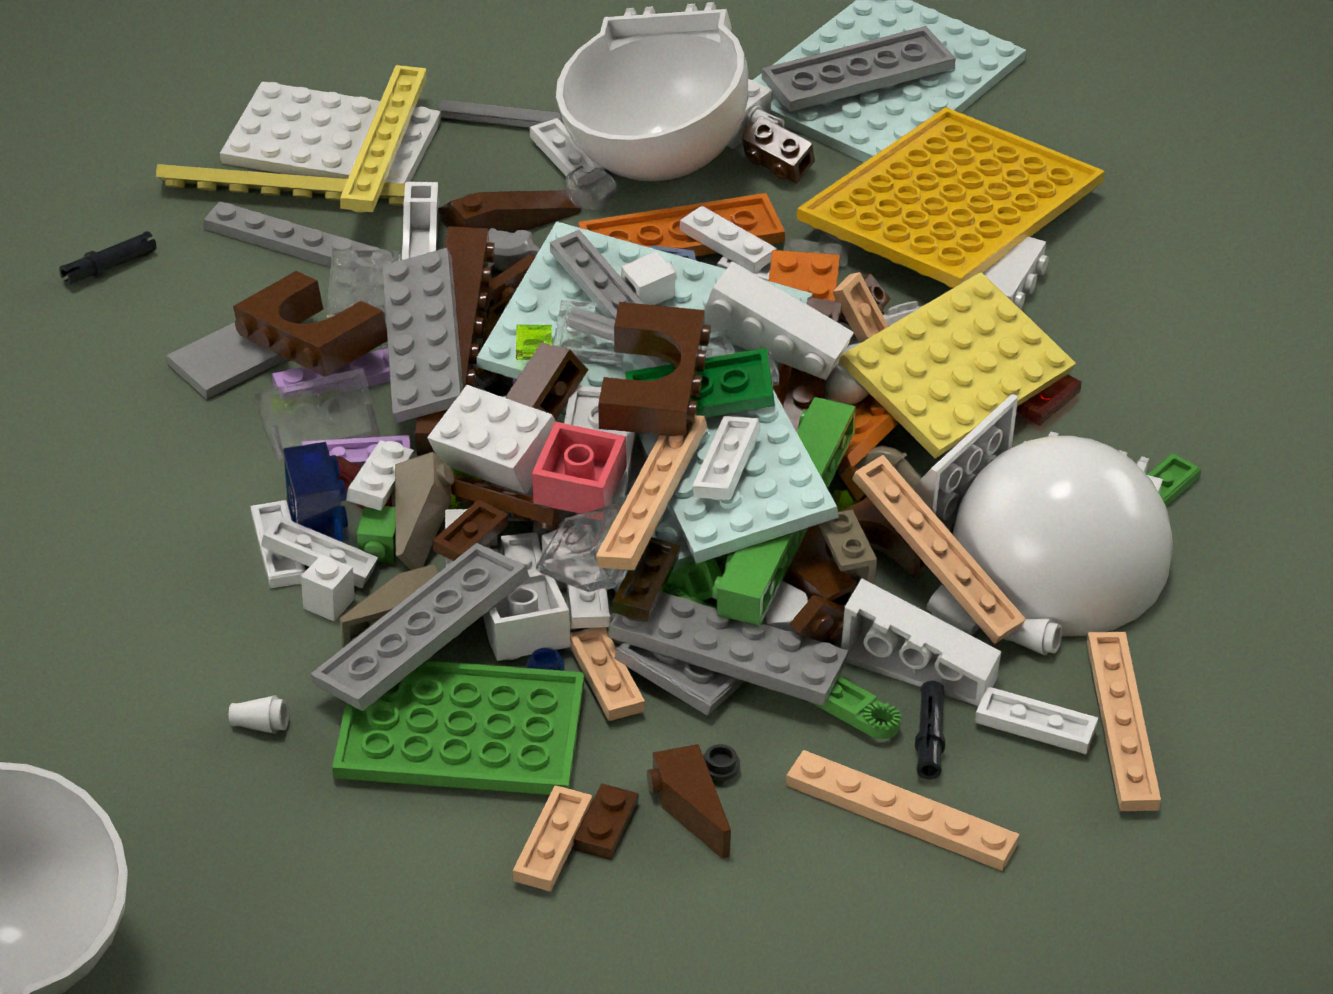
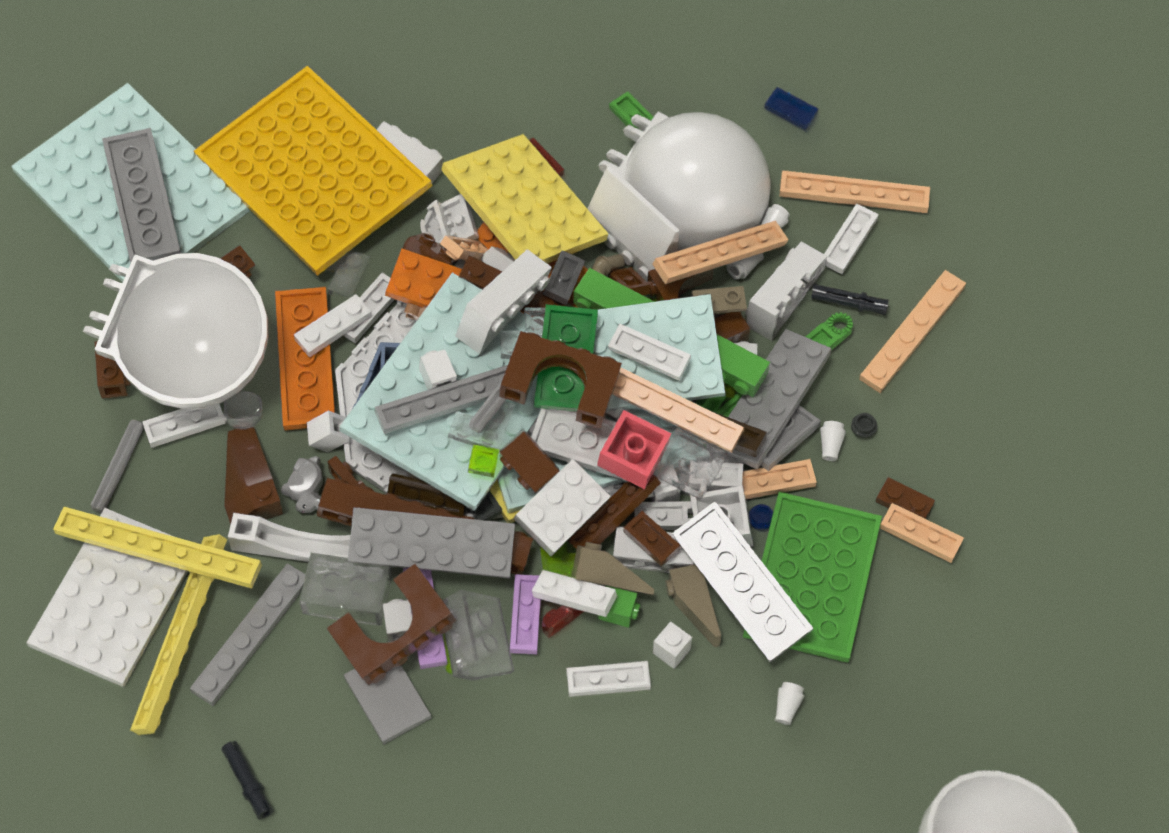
camera: 80 degrees left, 20 degrees up
white plate [260,515,378,588] -> none
clear blue brick [283,442,348,542] -> none
reddish brown slope [647,744,731,858] -> none
reddish brown plate [790,595,845,645] -> none
none -> flat silver plate [543,250,585,305]
none -> clear blue plate [764,87,819,130]
none -> white cone [820,421,846,461]

